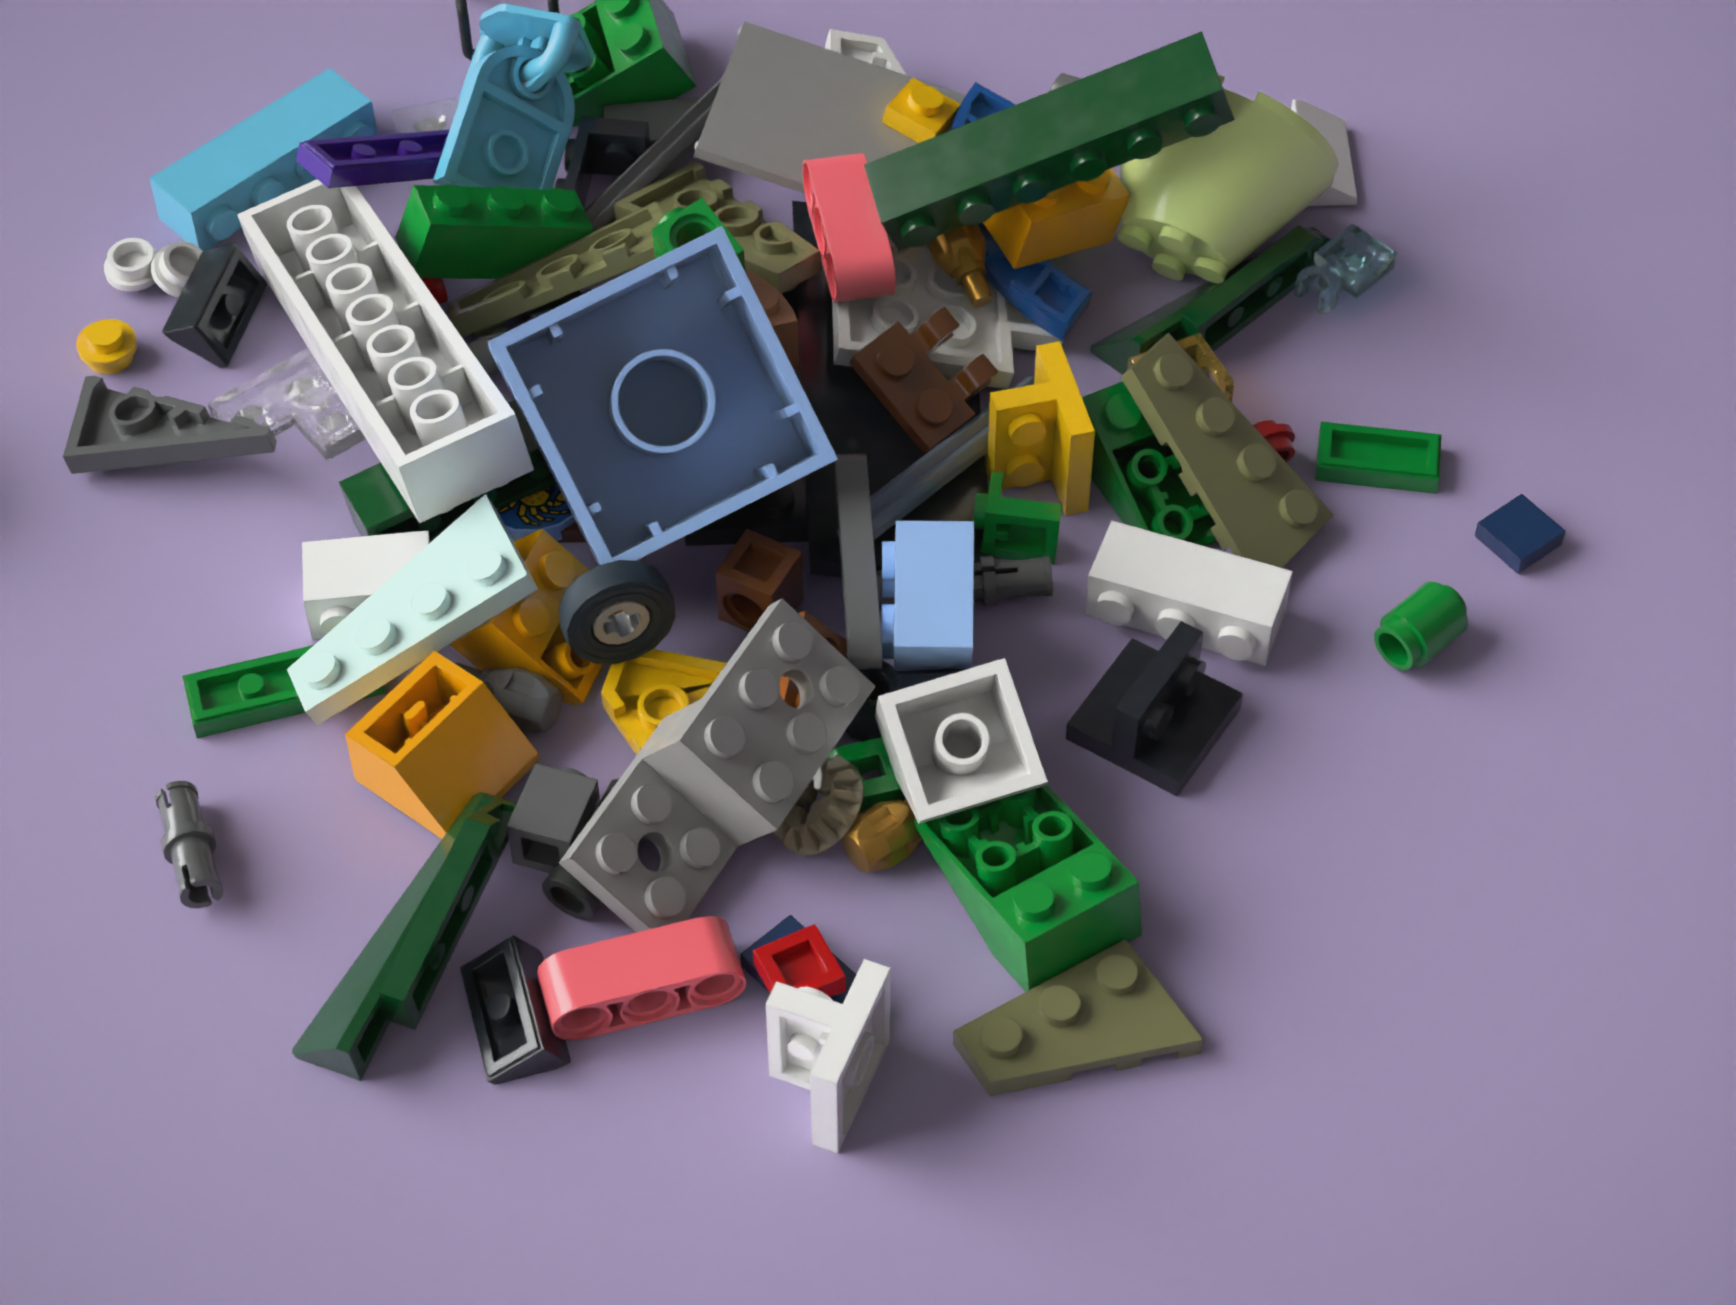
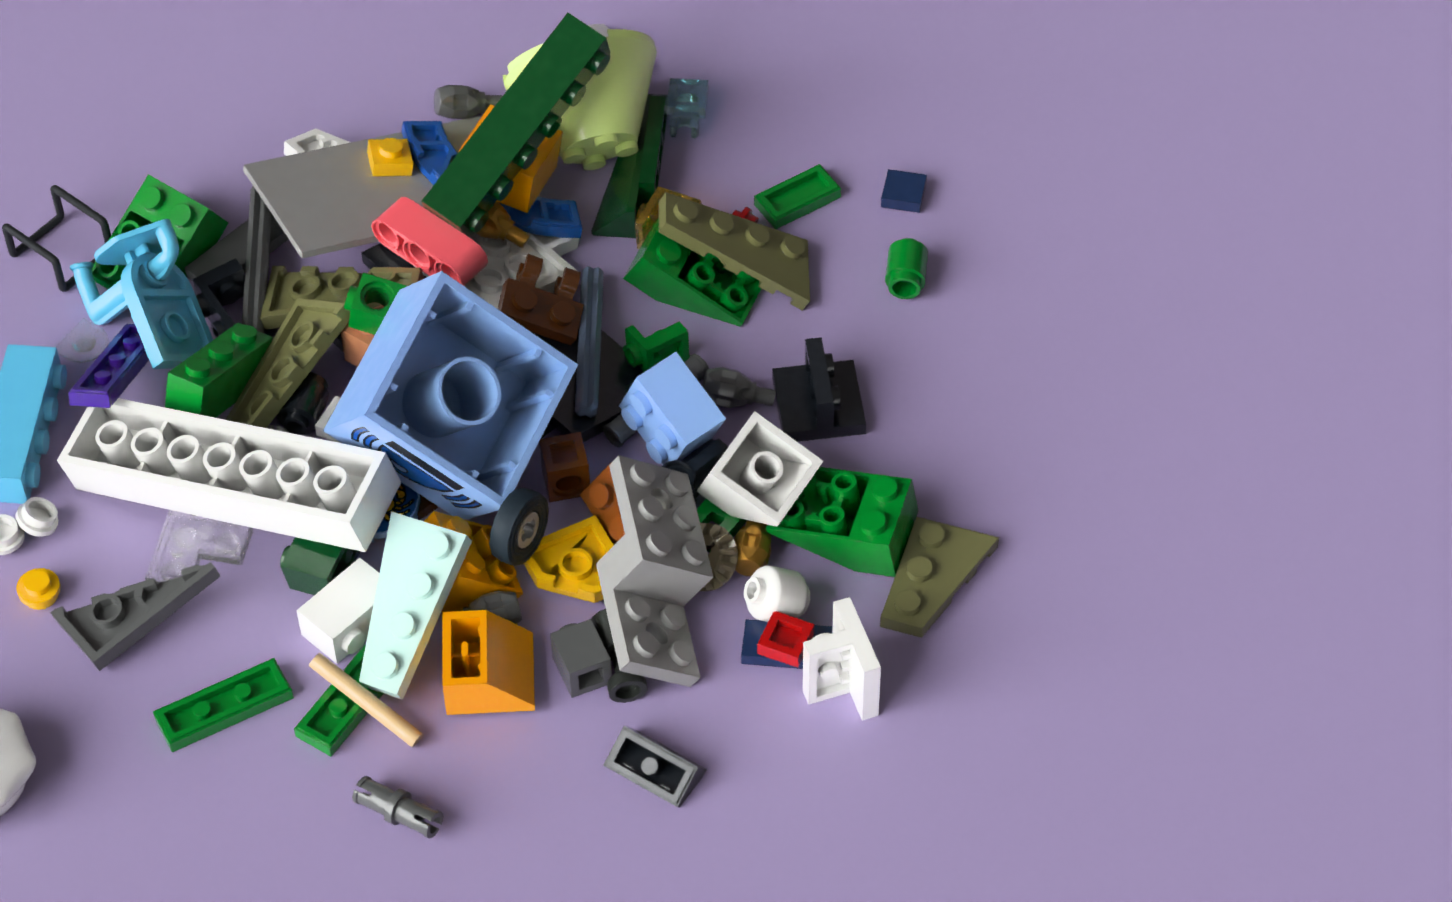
camera: 40 degrees left, 0 degrees up
black slope [162,243,268,368] -> none
dark green wedge [292,792,517,1081] -> none
coral beam [537,916,747,1041] -> none
dark grey beam [834,453,882,670] -> none
yellow bracket [987,341,1095,516] -> none
white brick [1085,520,1293,666] -> none
none -> green tile [153,658,294,752]
none -> tan bar [309,652,423,748]
none -> dark grey piece [702,367,776,408]
none -> white head [744,565,810,622]

